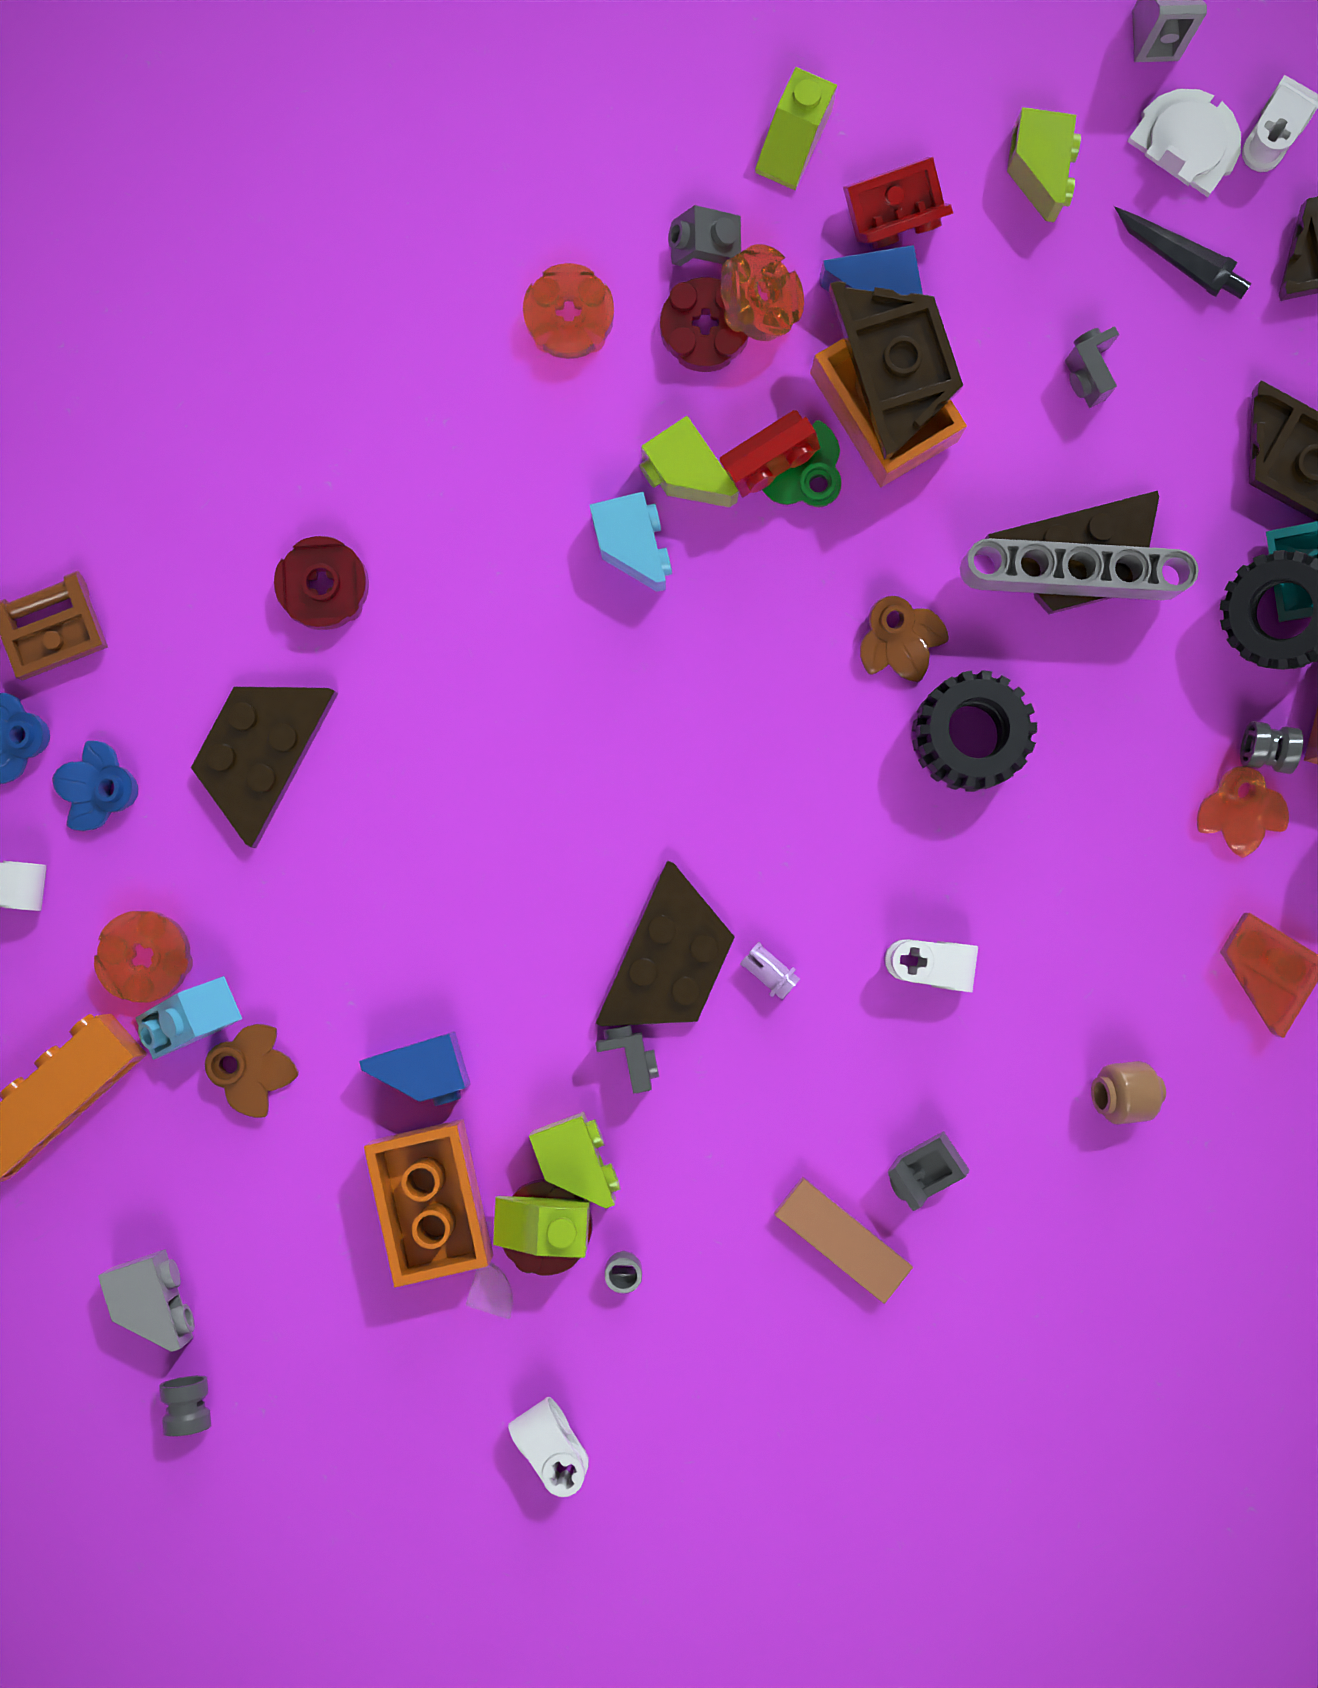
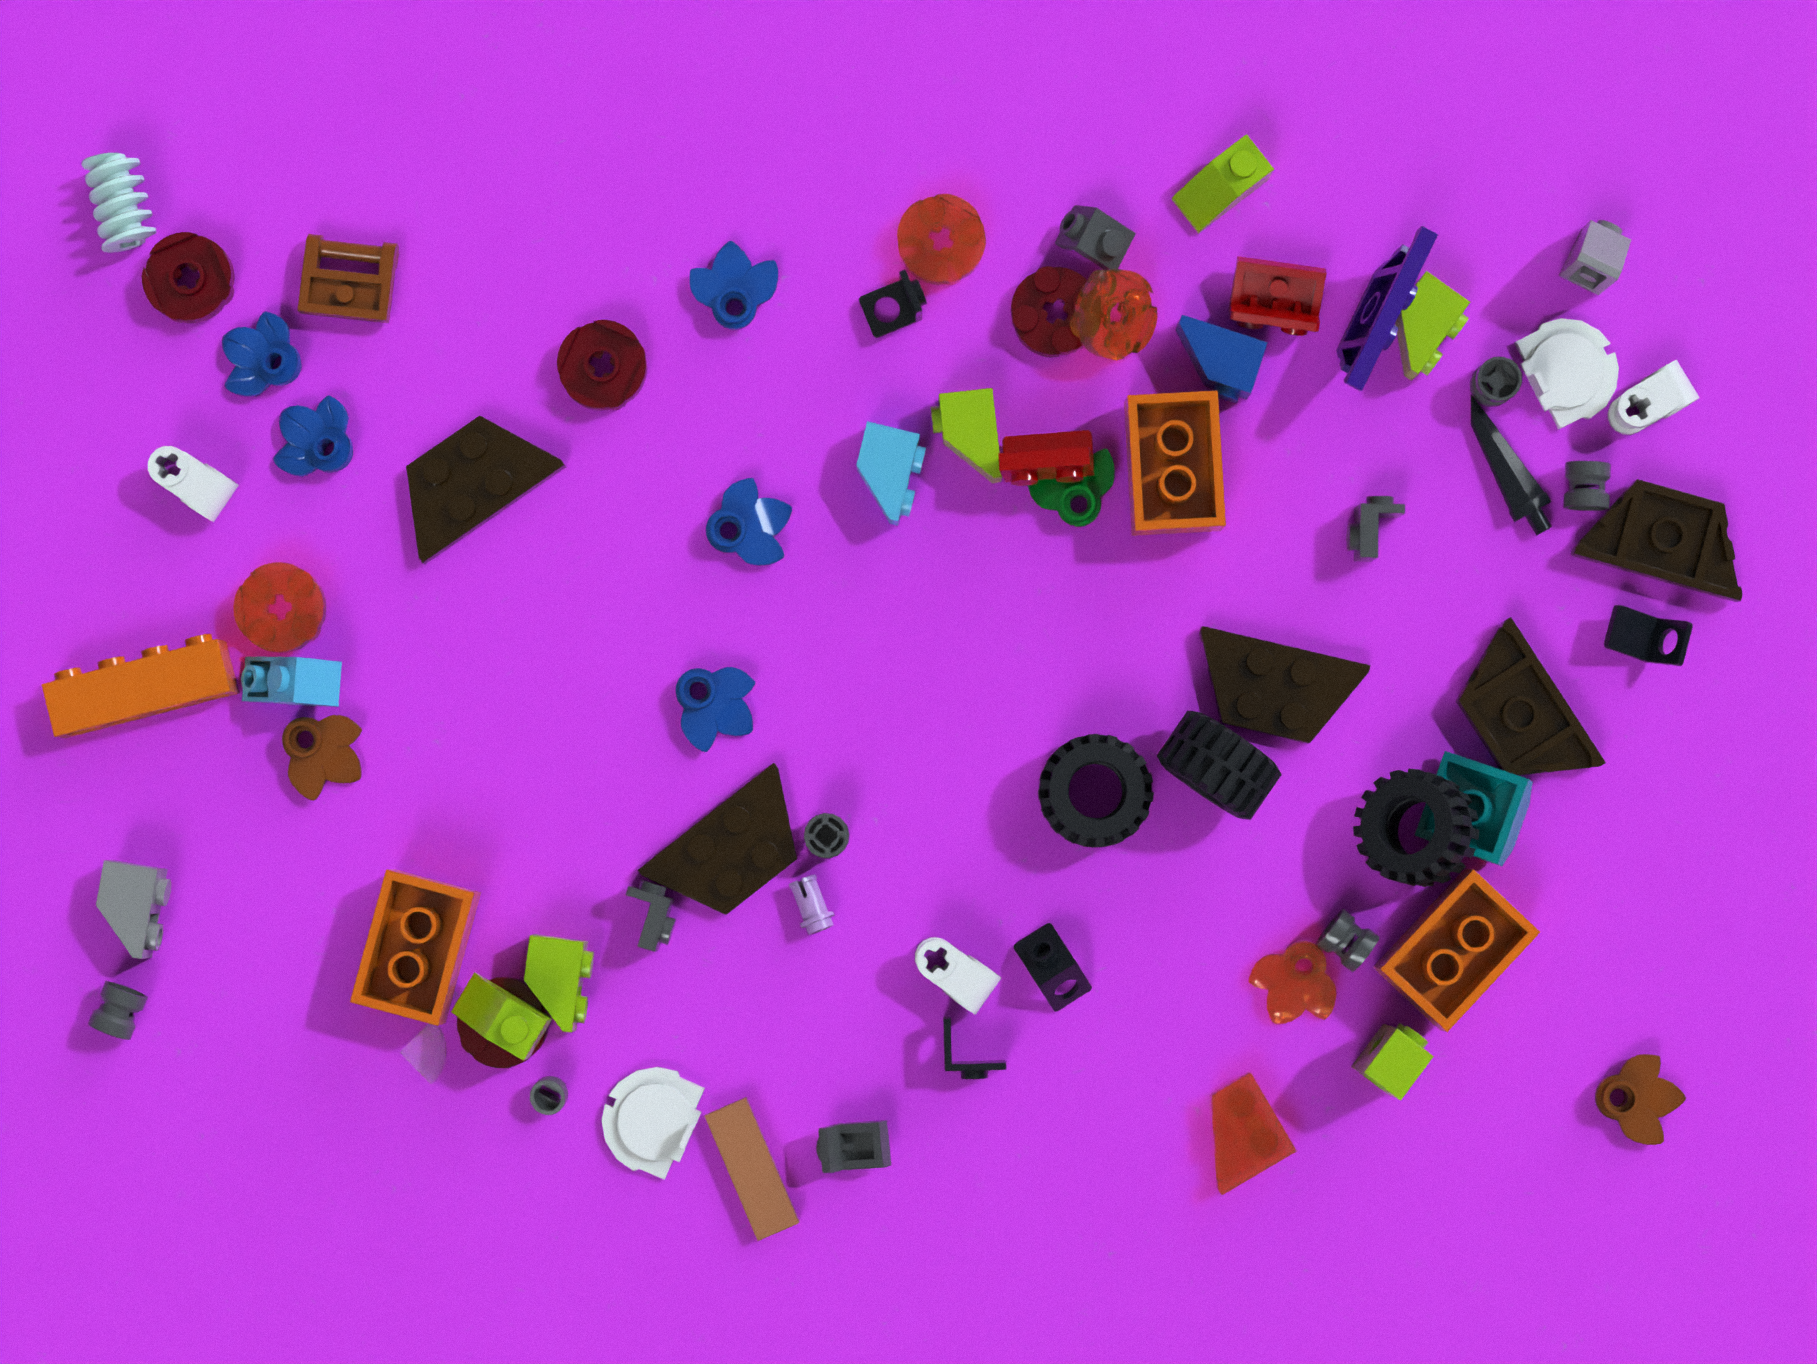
camera: 25 degrees right, 0 degrees up
blue slope [359,1031,470,1106] -> none
white piece [508,1397,589,1497] -> none
dark brown wing [829,281,963,460] -> none
dark orange plate [860,596,949,683] -> none
beam [959,538,1199,600] -> none
medium nougat head [1091,1061,1166,1125] -> none
none -> white piece [602,1067,705,1180]
none -> blue plate [676,667,755,752]
none -> blue plate [690,241,778,330]
none -> blue plate [706,478,792,566]
none -> dark grey wheel [804,813,850,858]
none -> black bracket [859,270,927,338]
none -> black bracket [943,1017,1006,1079]
none -> black bracket [1014,923,1092,1012]
none -> black tyre [1157,711,1282,820]
none -> dark purple wing [1336,226,1438,391]
none -> dark grey wheel [1470,356,1522,407]
none -> dark grey wheel [1563,461,1611,511]

